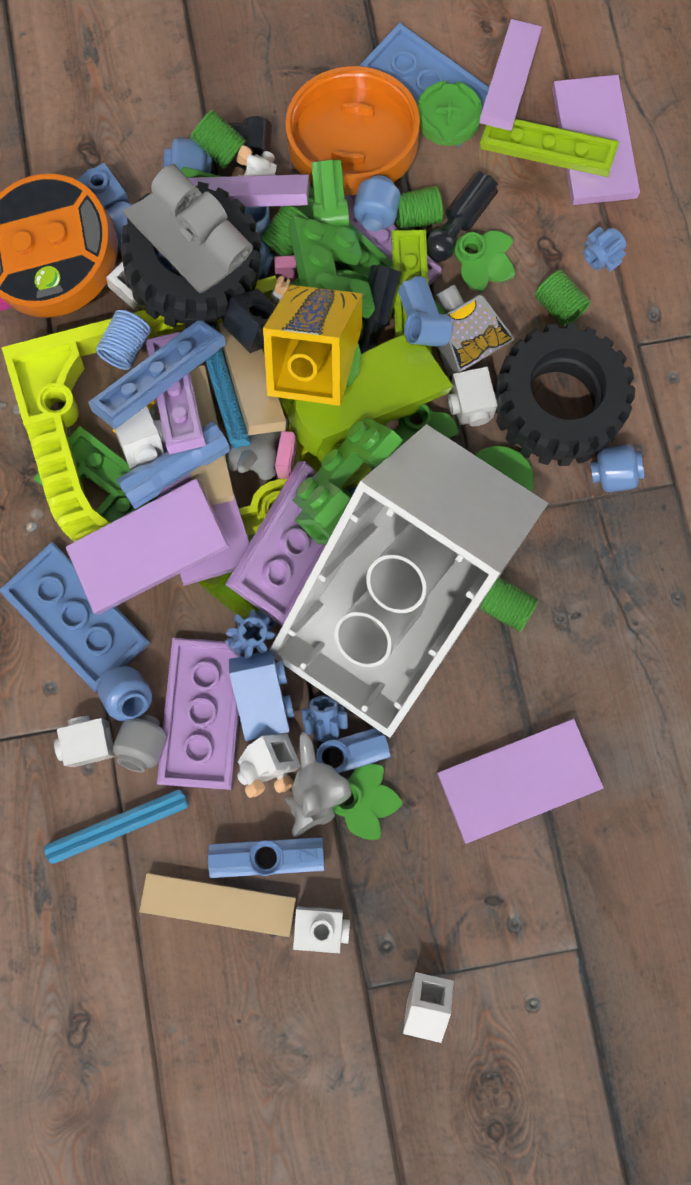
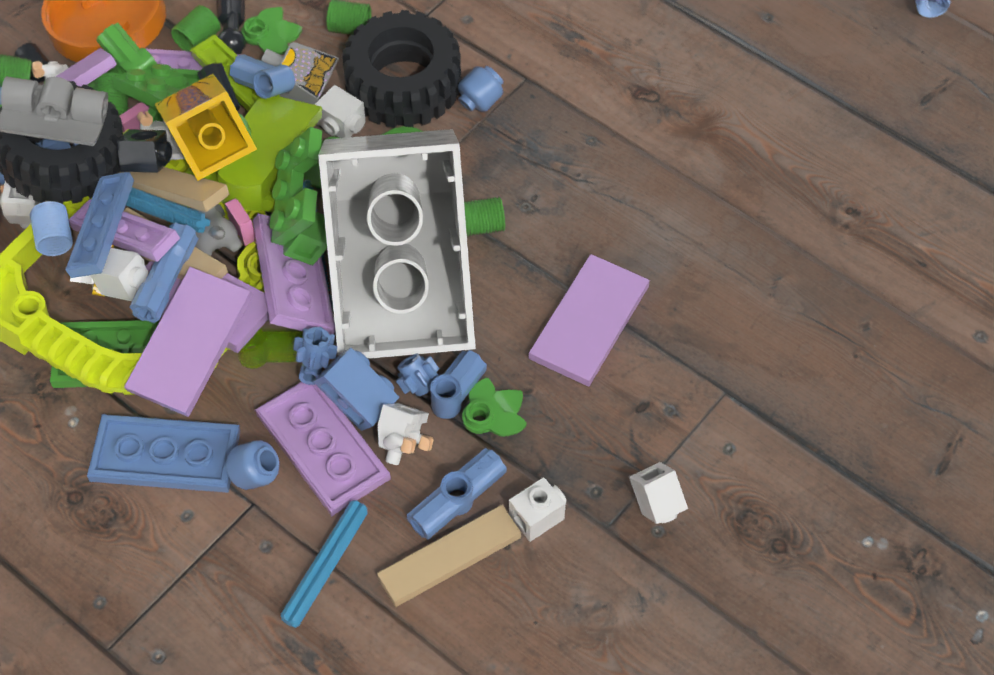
camera: 40 degrees left, 20 degrees down
white brick [54,716,116,767] -> none
light grey head [112,714,167,773] -> none
light grey animal [285,732,351,837] -> none
medium blue head [353,175,401,231] -> none

